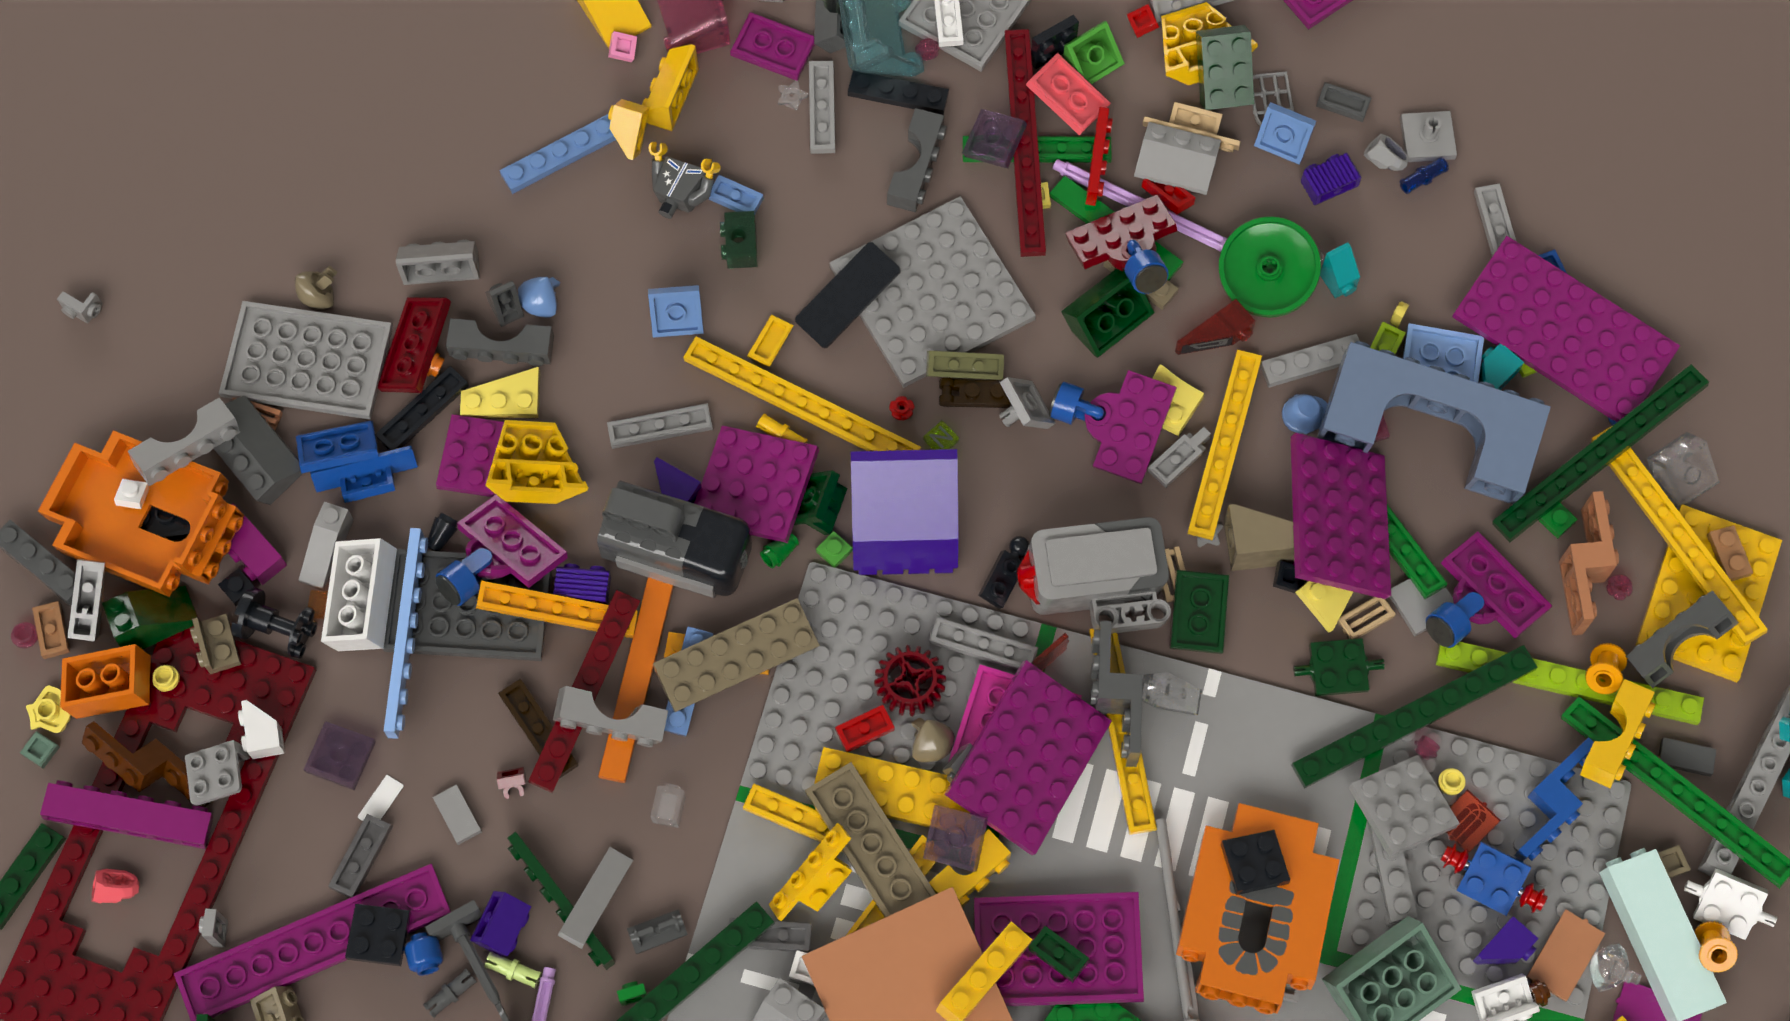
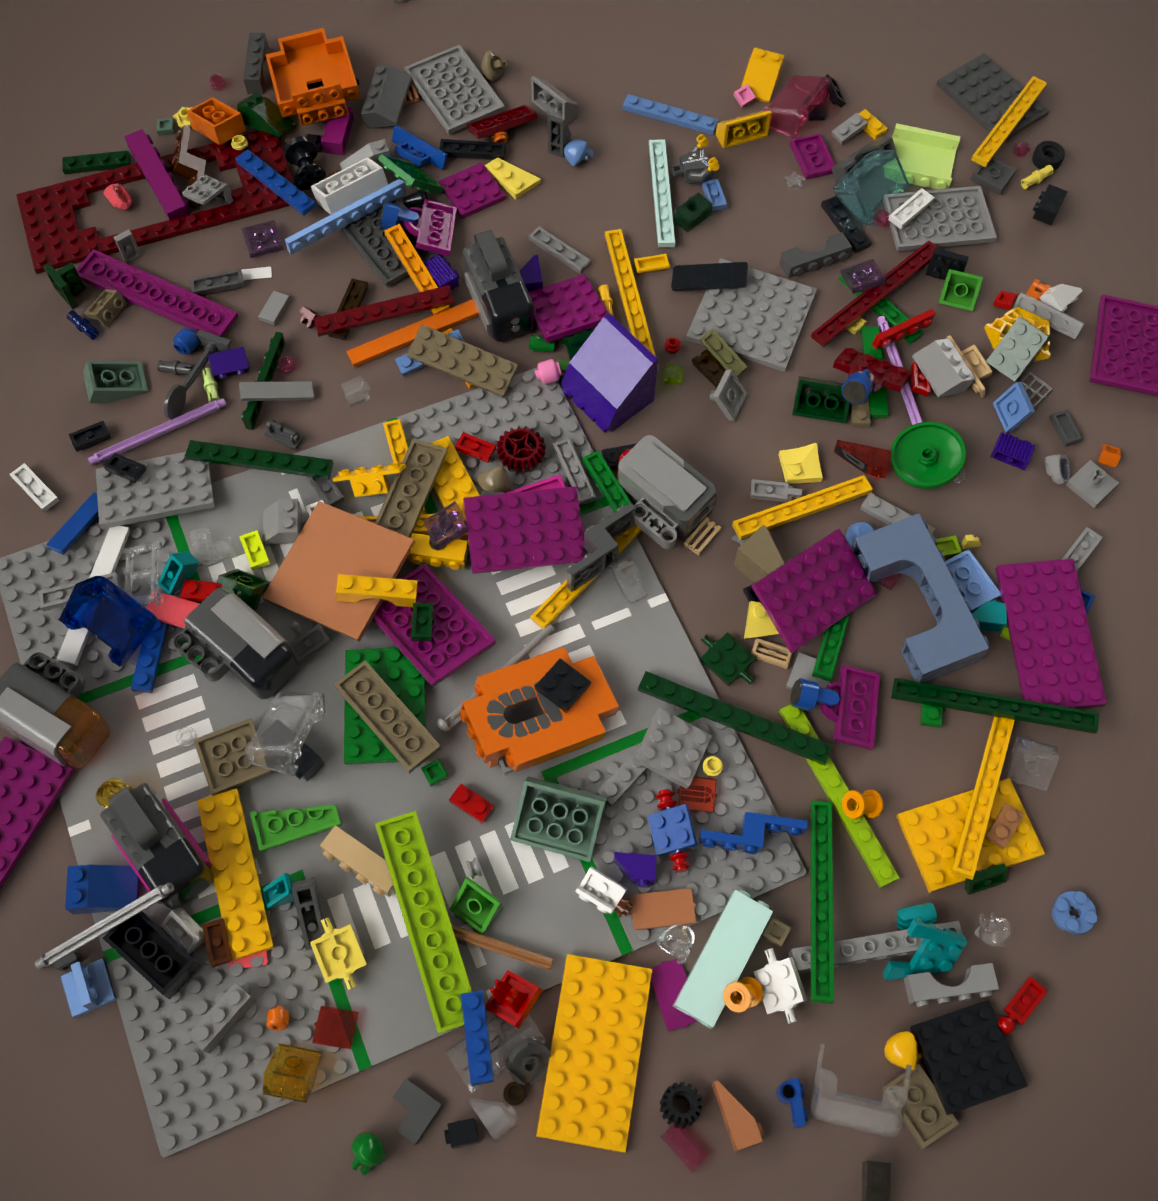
camera: 50 degrees right, 5 degrees down
medium nougat plate [32,601,70,659] -> none
light grey slope [67,559,105,641] -> none
white plate [114,479,149,509] -> none
light grey arch [128,398,240,486] -> none
dark tan bracket [190,614,242,674] -> none
white slope [238,700,285,759] -> none
blue tile [296,421,379,474] -> none
black plate [345,904,411,967] -> none
dark grey arch [446,318,554,366] -> none
yellow wedge [485,420,588,504] -> none
light grey arch [553,686,668,747] -> none
yellow slope [608,99,650,160] -> none
green plate [617,981,647,1006] -> none
medium blue tile [648,285,704,338] -> none
light grey plate [809,61,835,154] -> none
coral tile [1026,53,1111,136] -> none
clear red piece [1031,633,1069,671] -> none
magenta plate [1049,370,1177,485] -> none
dark green tile [1170,570,1229,654] -> none
teal slope [1320,242,1360,299] -> none
clear blue pin [1400,157,1449,194] -> none
clear pink plate [1414,735,1440,760] -> none
nougat bracket [1559,491,1619,636] -> none
yellow arch [1580,679,1656,789] -> none
clear pink plate [1606,575,1633,600] -> none
dark grey arch [1626,591,1739,688] -> none
dark grey tile [1658,738,1716,777] -> none
none -> blue plate [235,149,316,216]
none -> clear pink plate [278,356,296,373]
none -> green plate [378,154,444,194]
none -> bright pink head [535,359,562,385]
none -> green plate [582,450,633,513]
none -> light aqua plate [649,139,675,248]
none -> teal arm [897,902,937,930]
none -> dark green plate [964,863,1008,895]
none -> orange slope [1098,444,1121,468]

